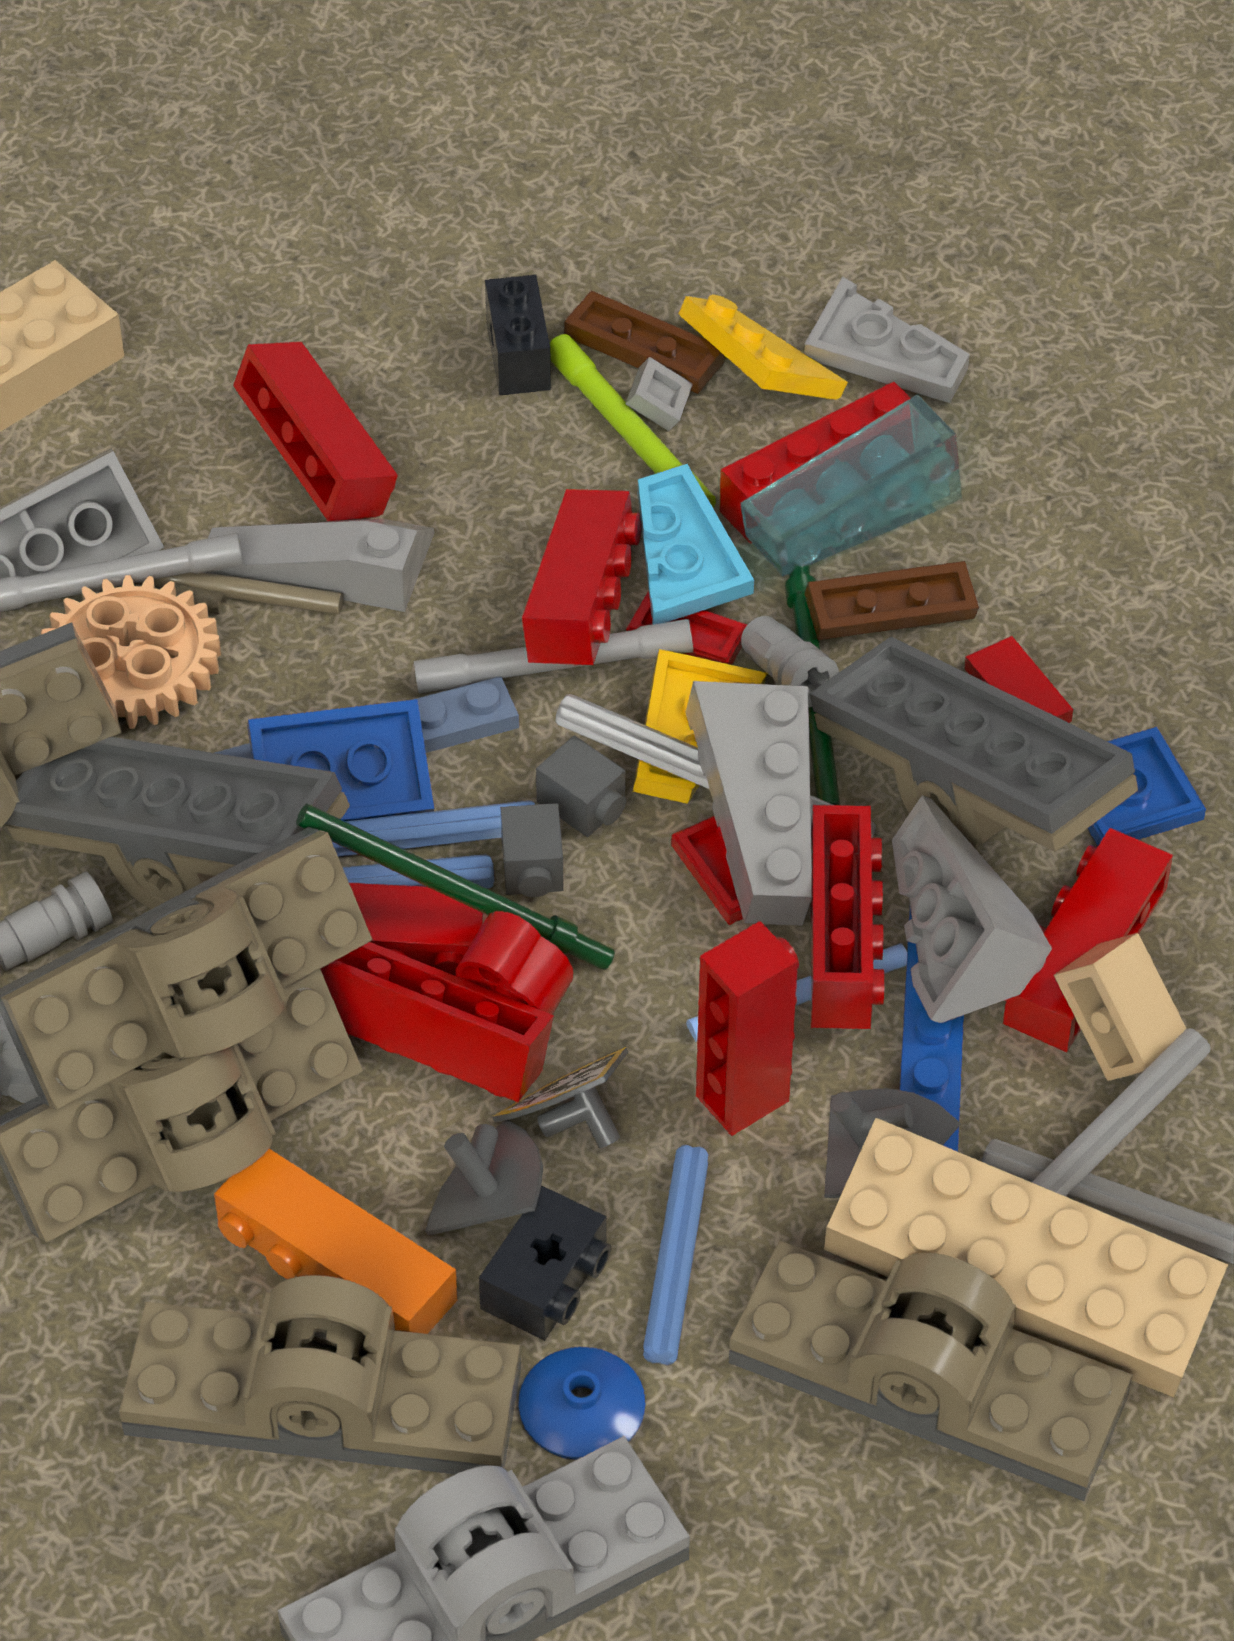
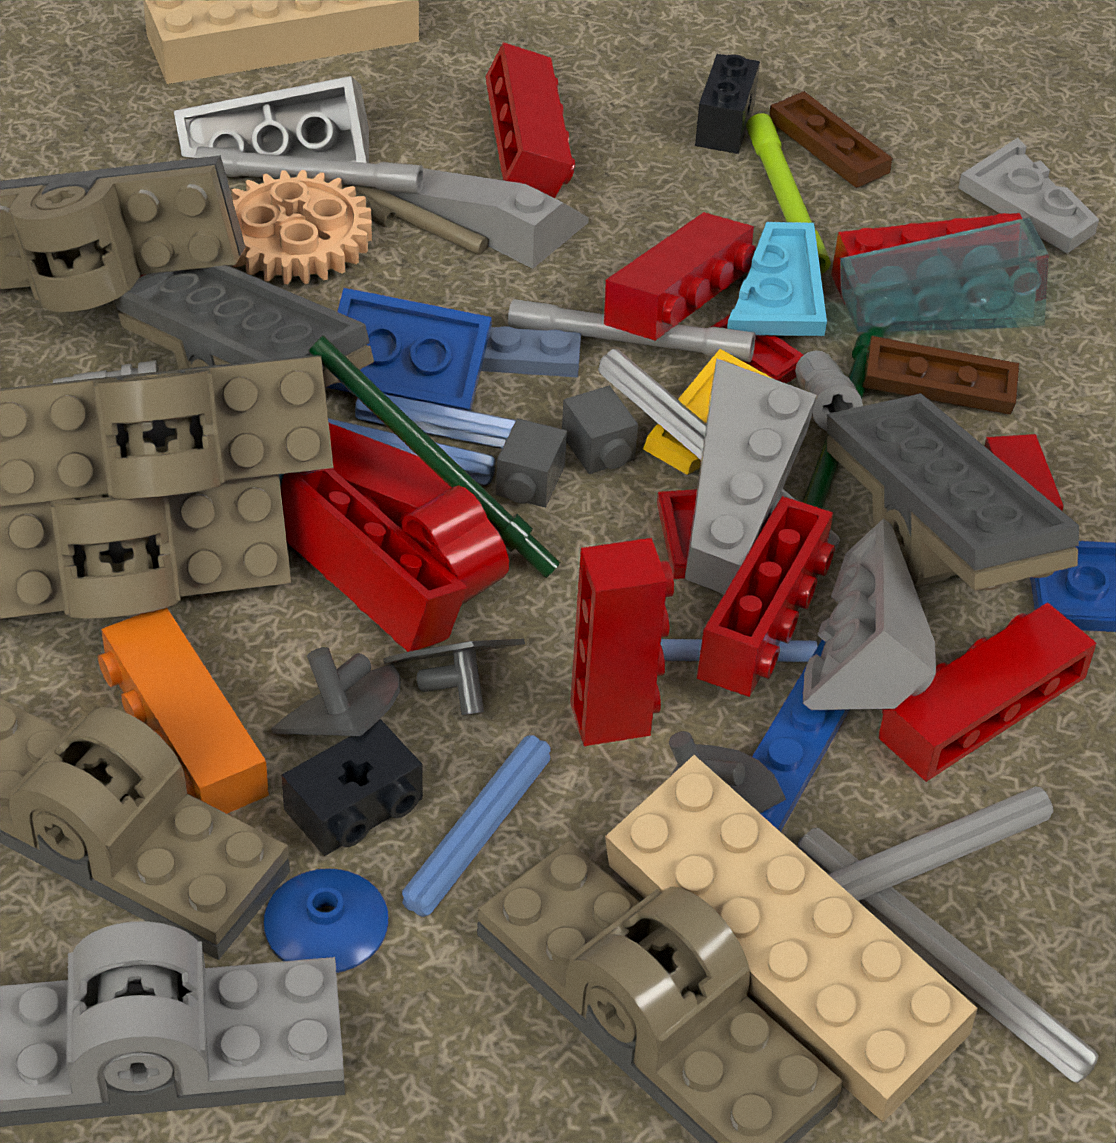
camera: 20 degrees right, 5 degrees down
light grey plate [625,357,693,431] -> none
yellow wing [678,294,848,400] -> none
tan brick [1054,933,1186,1081] -> none

